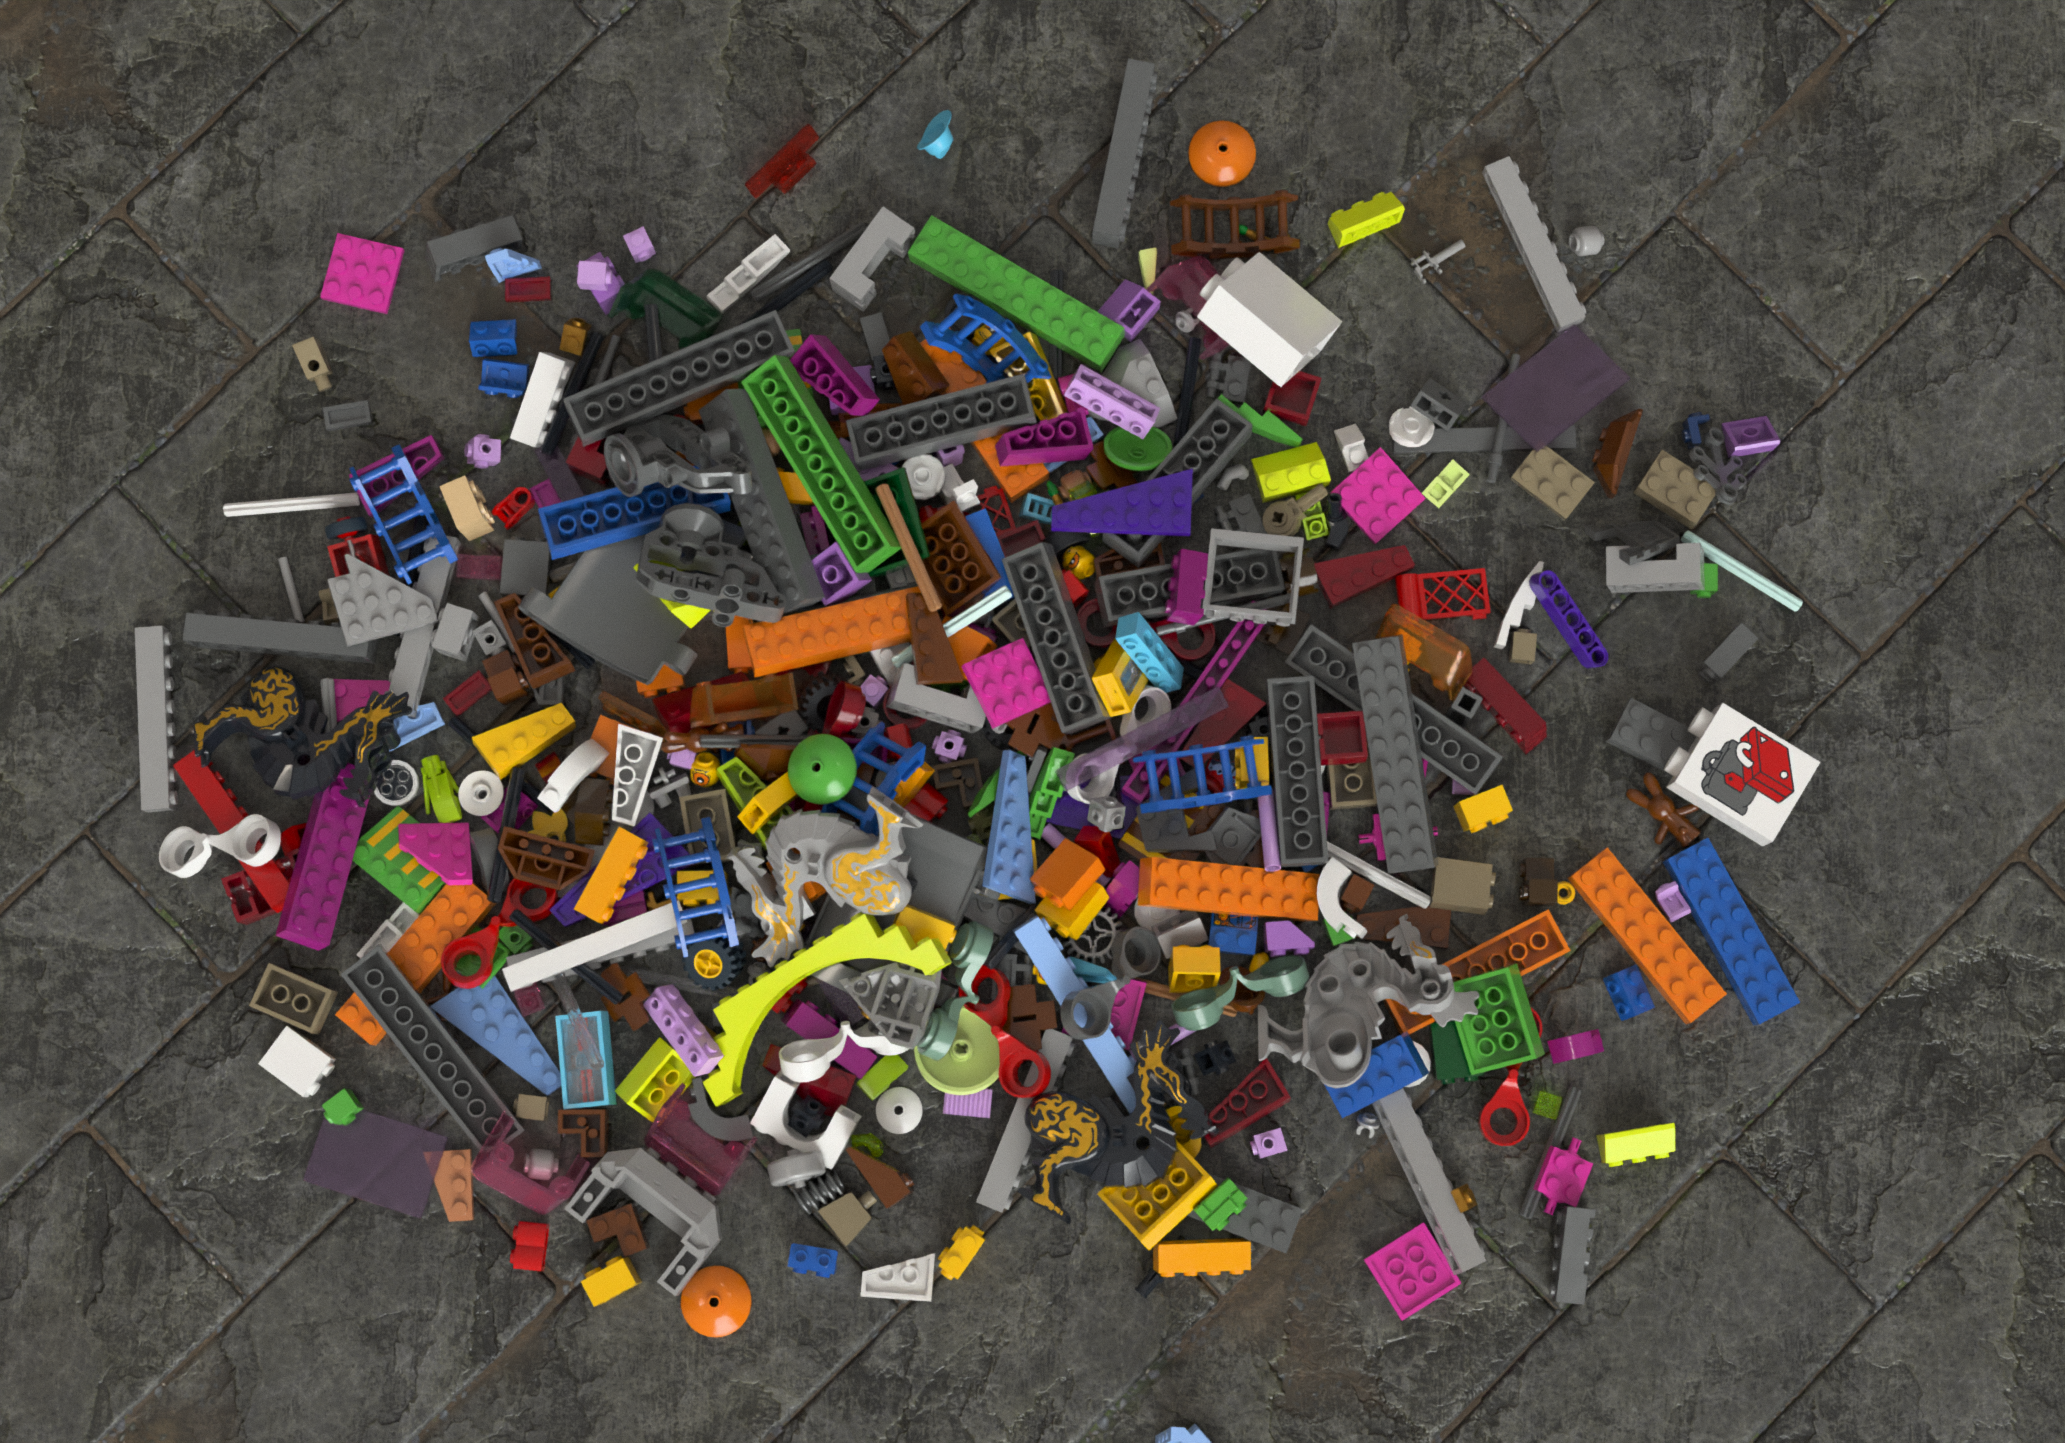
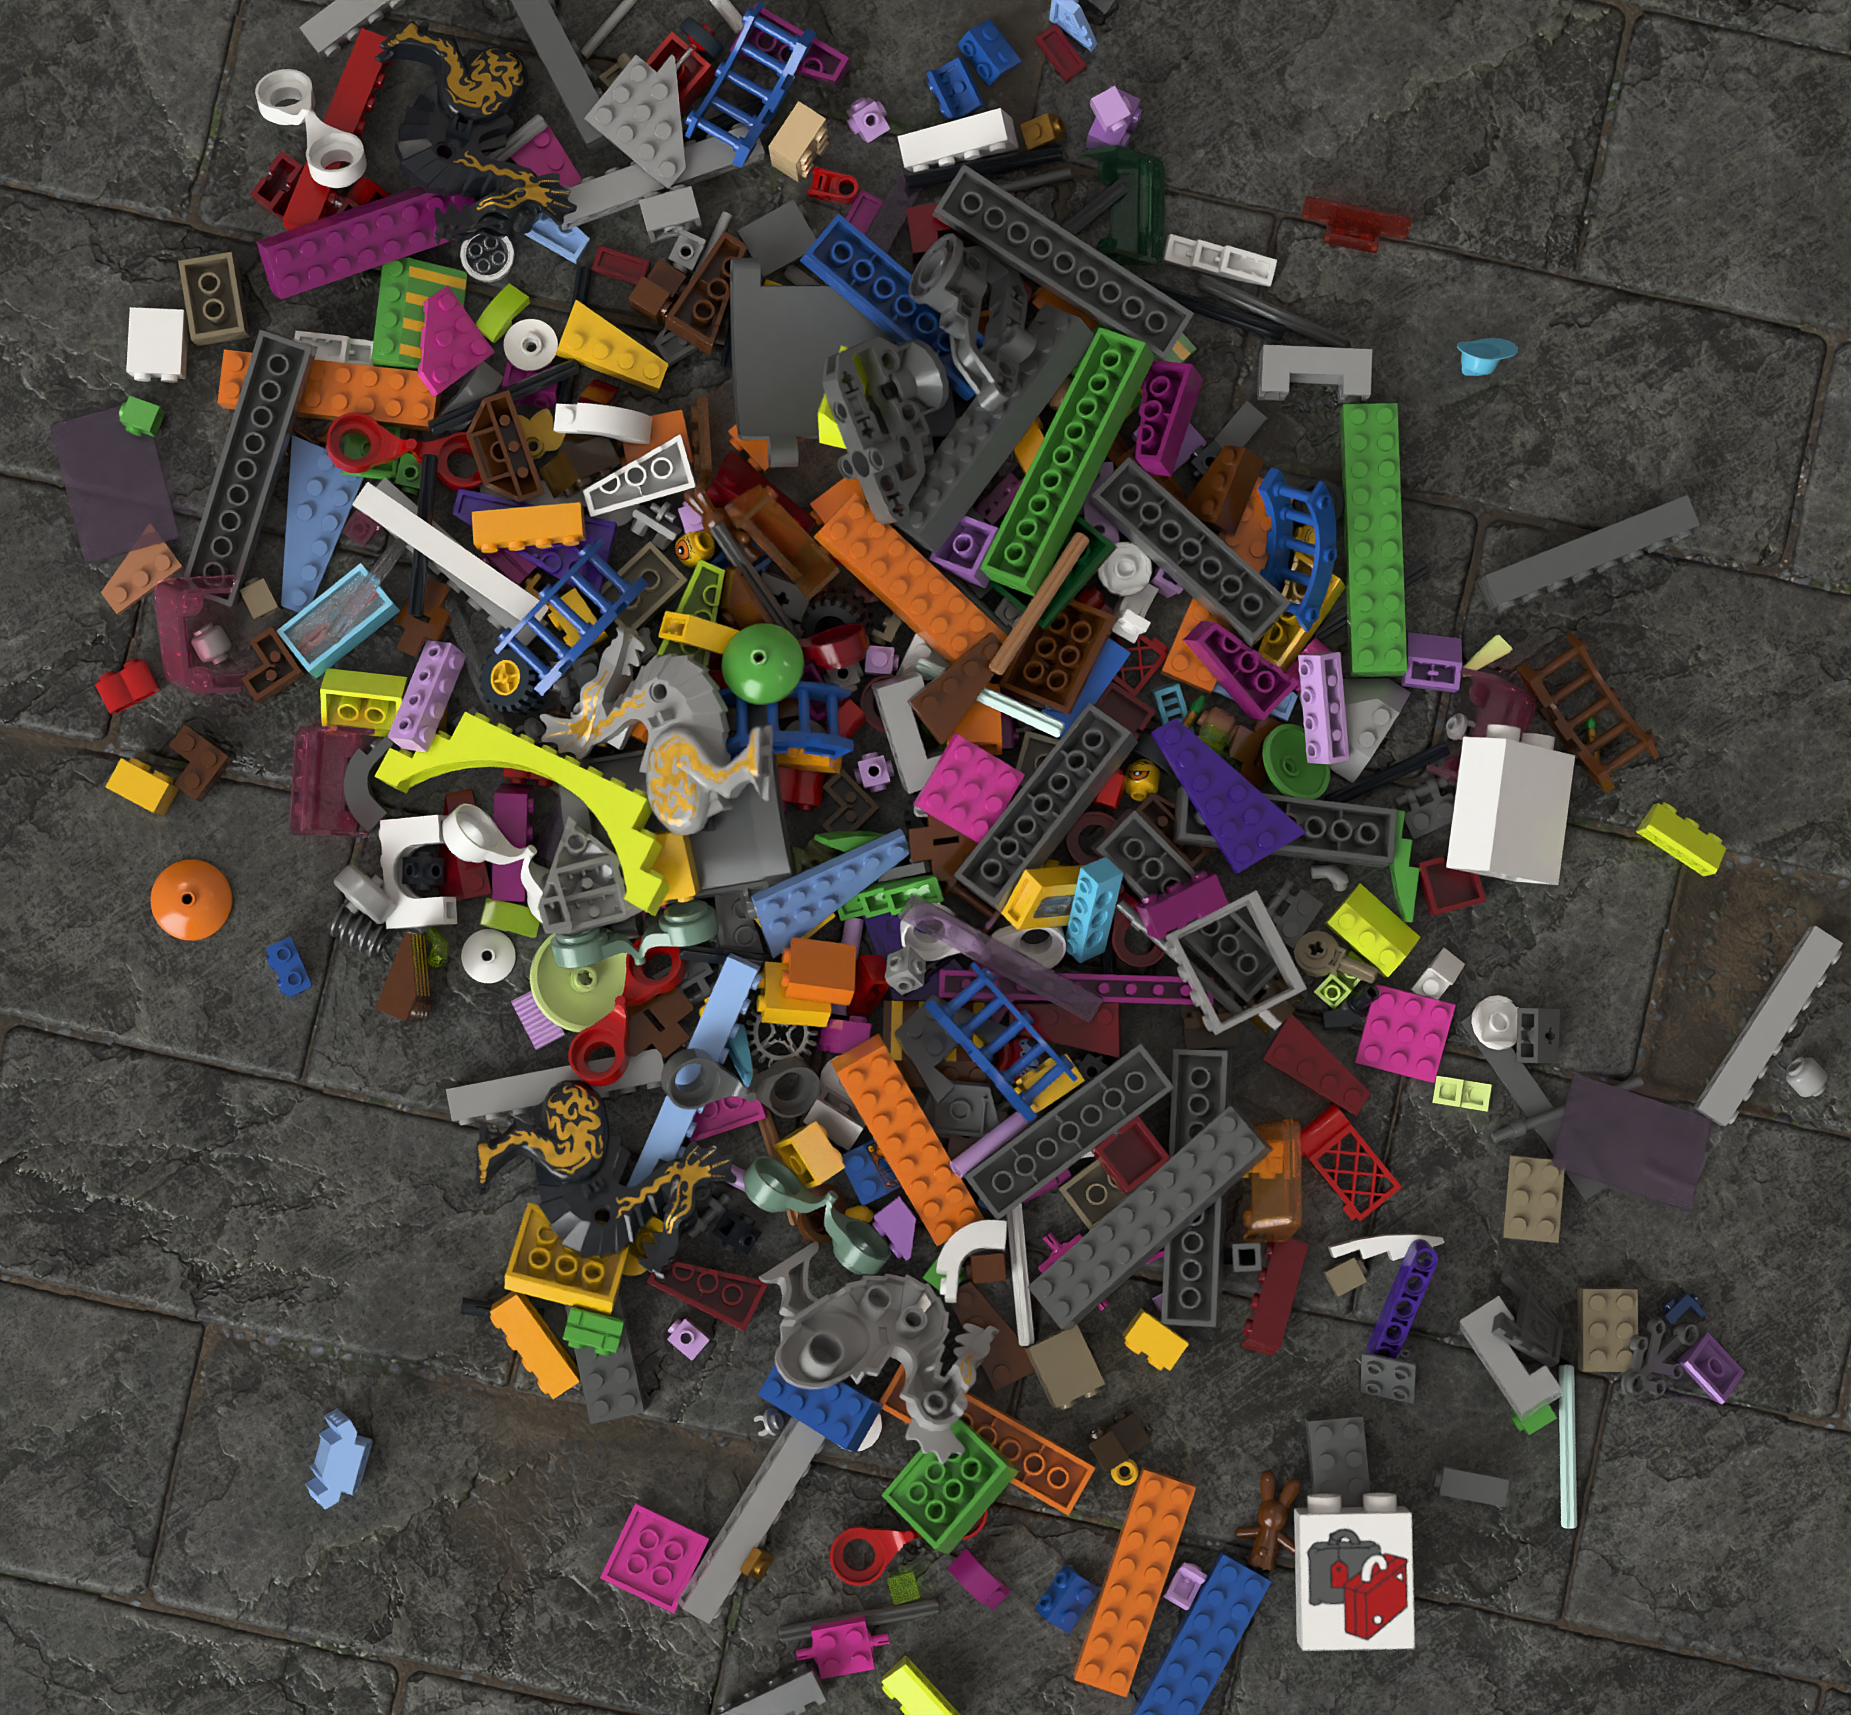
camera: 55 degrees right, 5 degrees up
lime plant [420,755,459,815] -> none
clear pink slope [456,554,503,580] -> none
light grey wedge [564,1147,722,1296] -> none
lavender brick [623,227,656,263] -> none
dark tan torso [818,1190,877,1246] -> none
white wing [861,1253,935,1302] -> none
yellow brick [938,1225,986,1280] -> none
orange dish [1188,121,1256,187] -> none
light grey piece [1410,240,1465,284] -> none
dark green brick [1428,1021,1484,1084] -> none
reddish brown wedge [1592,408,1643,499] -> none
none -> dark grey hinge [1361,1349,1416,1404]

